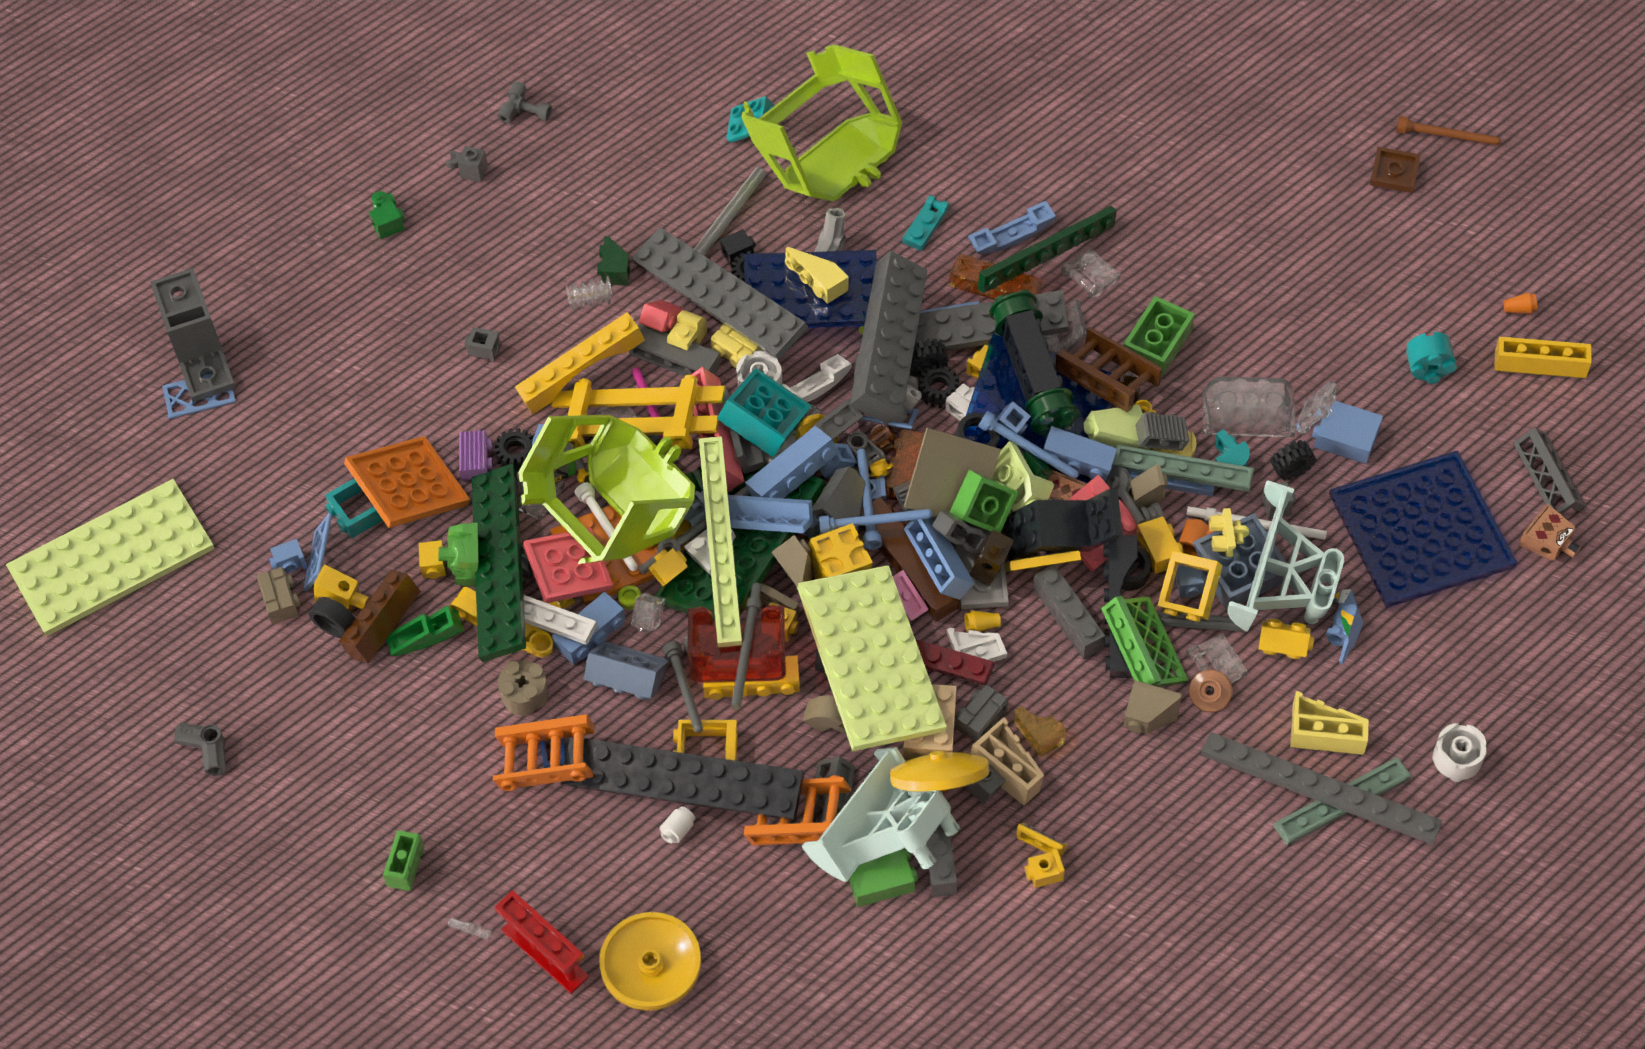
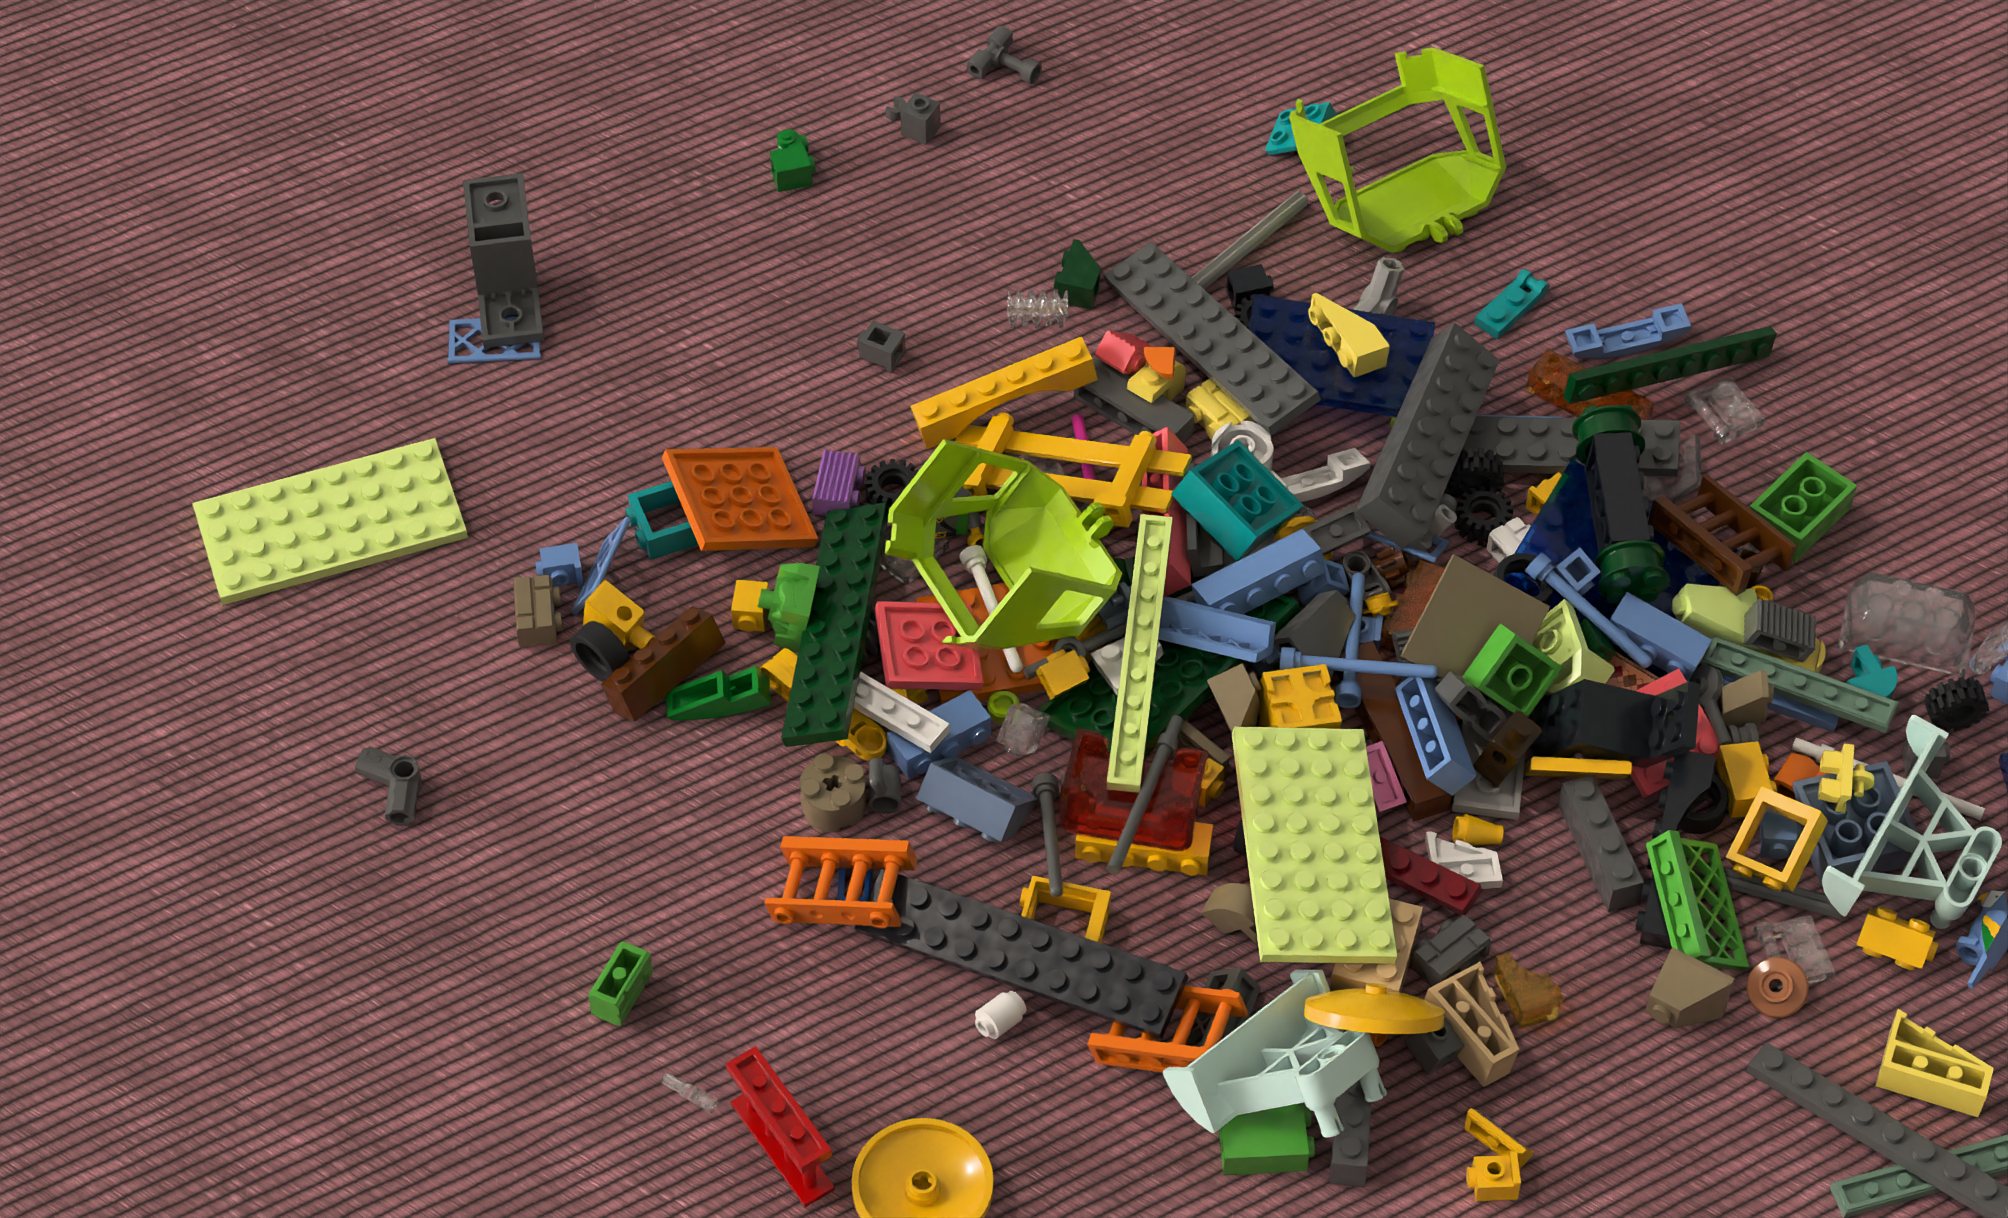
camera: 10 degrees right, 5 degrees down
none -> dark grey piece [868,758,902,814]
none -> orange tile [1144,347,1176,379]

